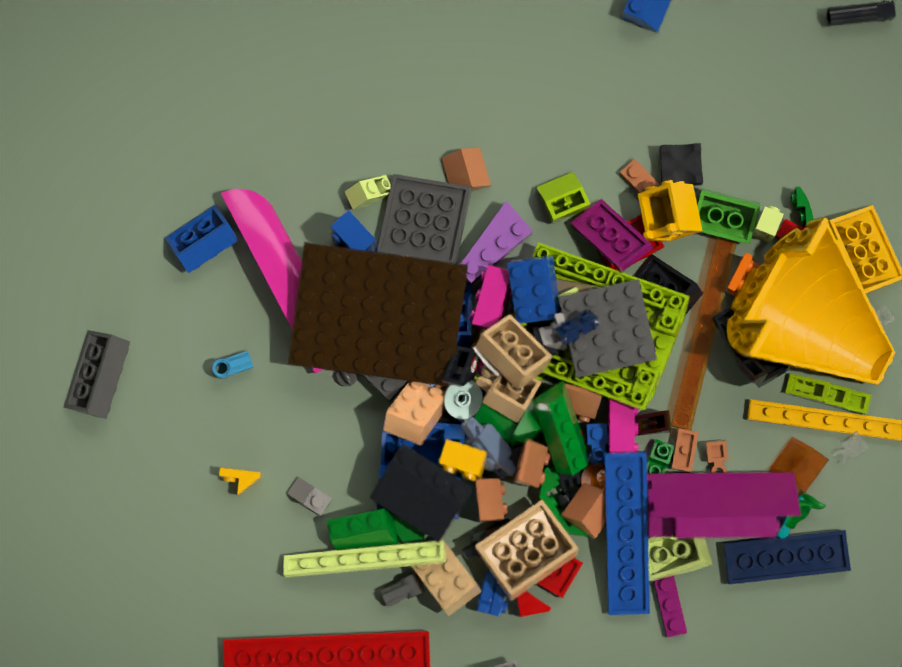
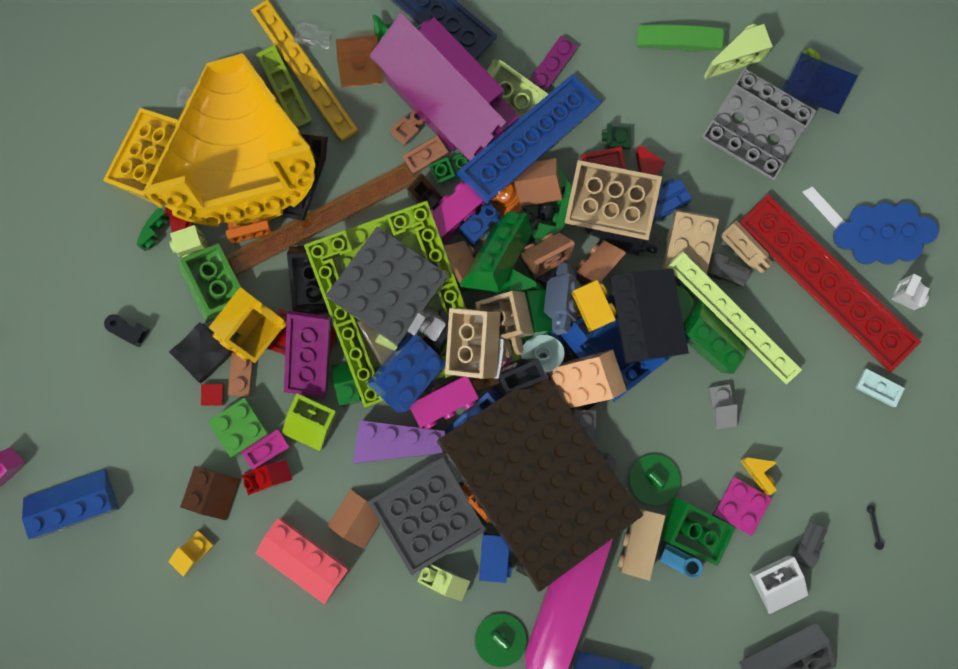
camera: 130 degrees left, 0 degrees up
dark blue hinge [554,309,599,344] -> none
none -> black leg [104,314,150,348]
none -> yellow slope [168,530,214,577]
none -> reddish brown slope [180,466,240,520]
none -> red tile [201,384,224,406]
none -> bright green brick [208,398,271,458]
none -> dark pink plate [242,429,290,470]
none -> red slope [242,460,292,495]
none -> coral slope [256,518,350,604]
none -> green slope [331,362,362,407]
none -> green shield [475,613,527,667]
none -> dark green bracket [602,123,631,150]
none -> tan slope [617,509,665,581]
none -> green shield [629,454,680,506]
none -> green slope [660,497,736,566]
none -> dark pink plate [713,477,772,536]
none -> tan hinge [720,220,772,273]
none -> white slope [750,556,808,614]
none -> dark grey piece [791,522,827,569]
none -> light aqua plate [855,369,905,407]
none -> black hinge [867,505,884,550]

